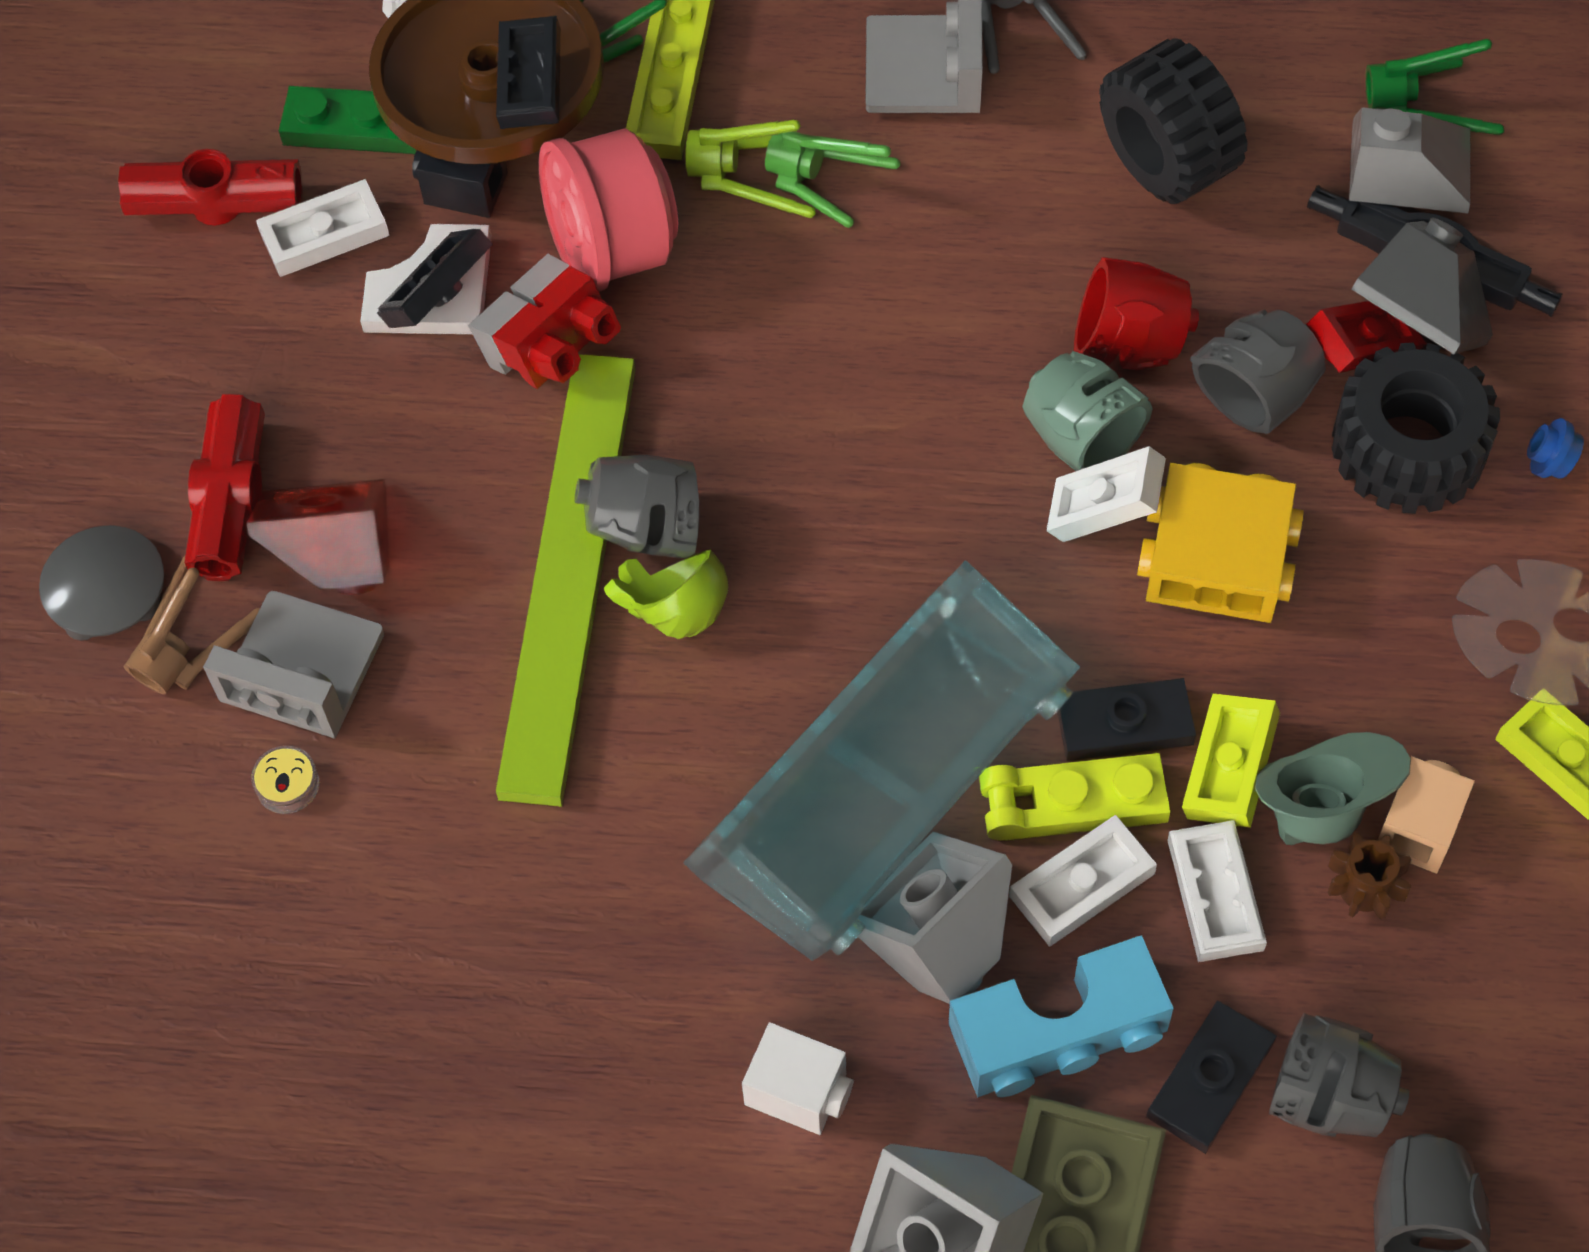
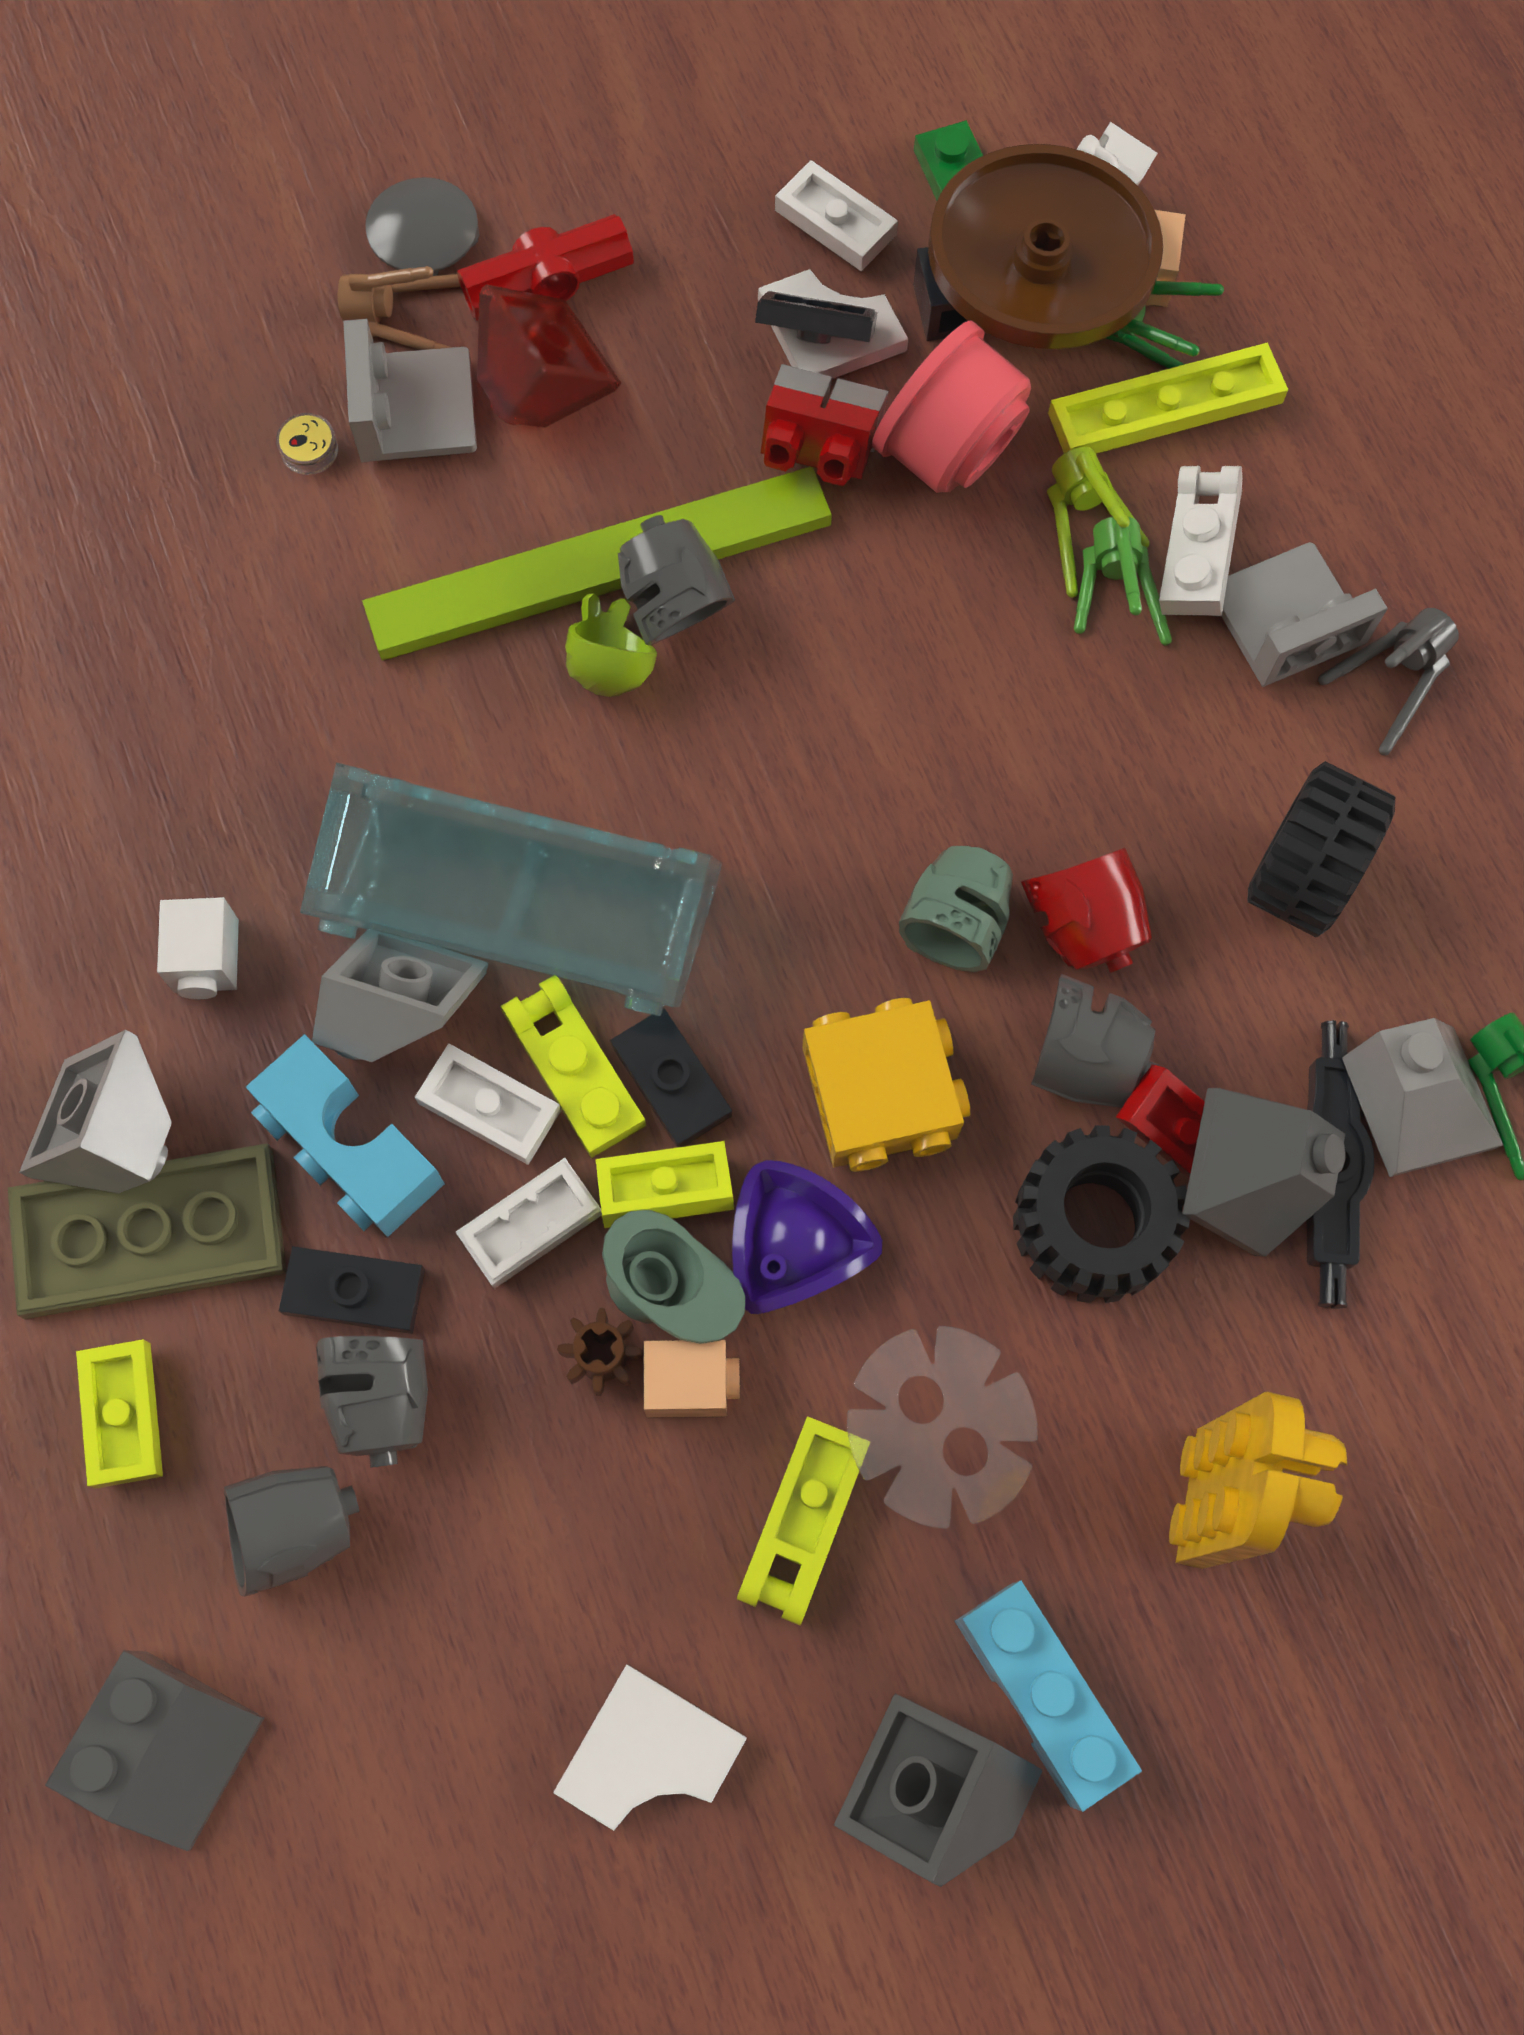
camera: 60 degrees right, 10 degrees up
red piece [118,148,303,226] -> none
black plate [496,16,561,129] -> none
white plate [1047,446,1166,542] -> none
blue plate [1527,418,1584,479] -> none
none -> dark purple hat [732,1160,883,1314]
none -> white plate [1159,466,1242,616]

